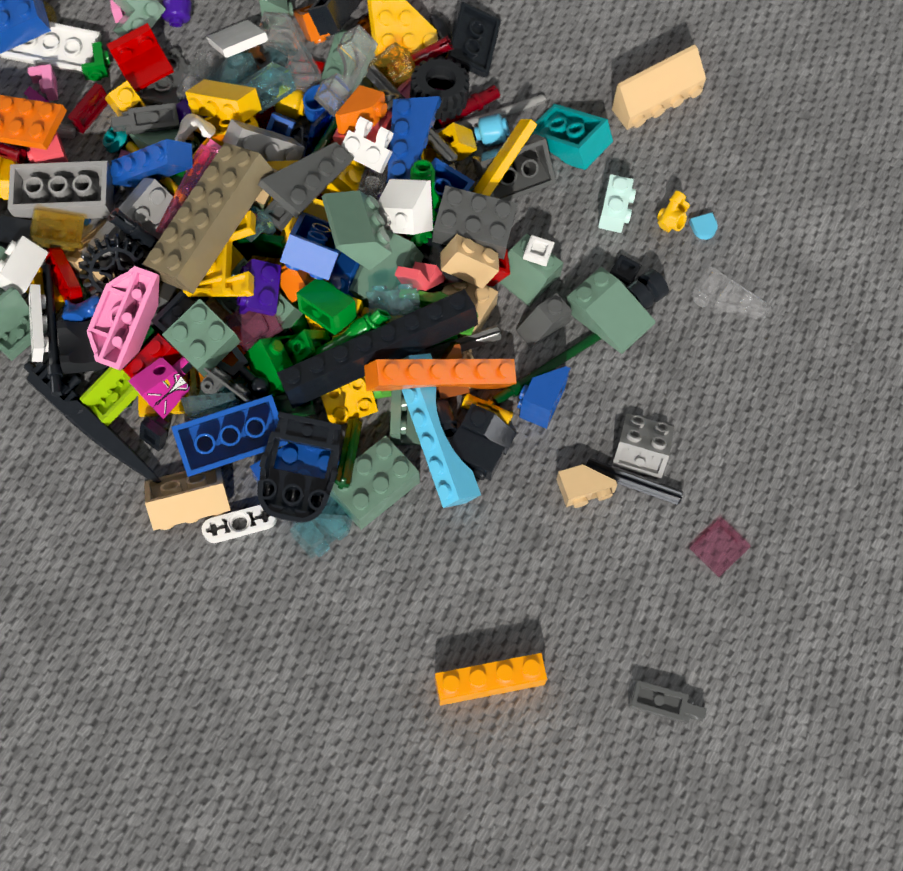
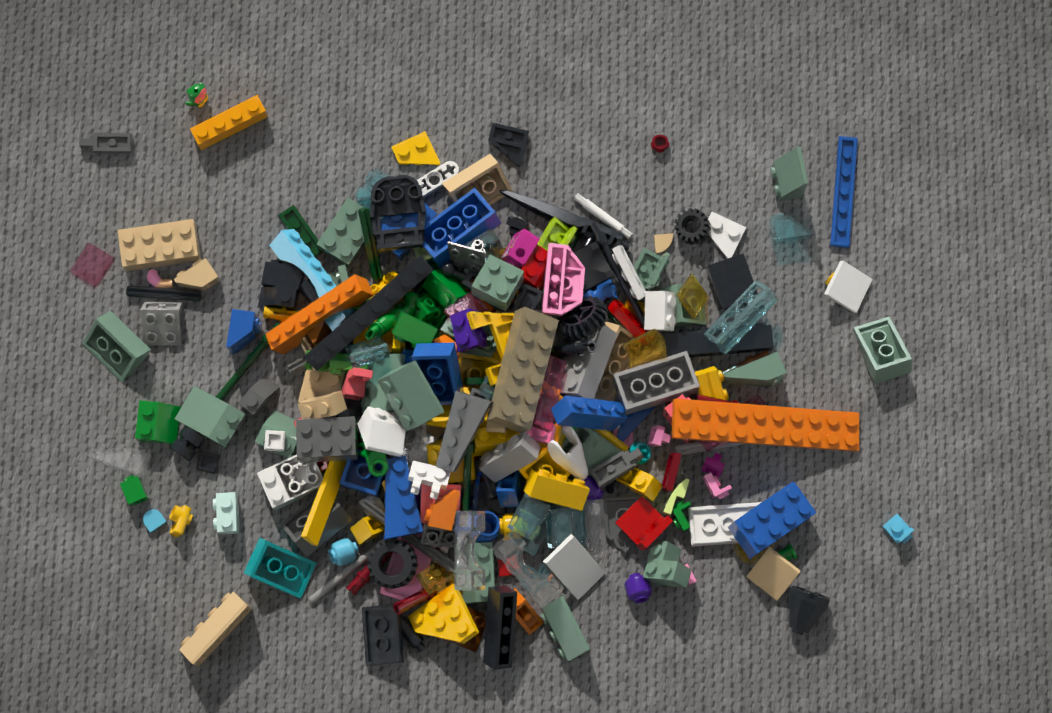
camera: 170 degrees right, 10 degrees up
none -> sand green slope [82,311,151,382]
none -> tan brick [118,219,201,271]
none -> green brick [120,475,149,507]
none -> green slope [135,400,181,444]
none -> arm [147,269,173,288]
none -> green animal [185,83,208,107]
none -> white slope [257,455,323,510]
none -> dark green tile [278,205,323,258]
none -> yellow wing [391,132,441,166]
none -> black wing [488,123,529,167]
none -> white piece [573,193,633,239]
none -> bright pink tile [647,425,671,447]
none -> yellowish green slope [663,479,689,516]

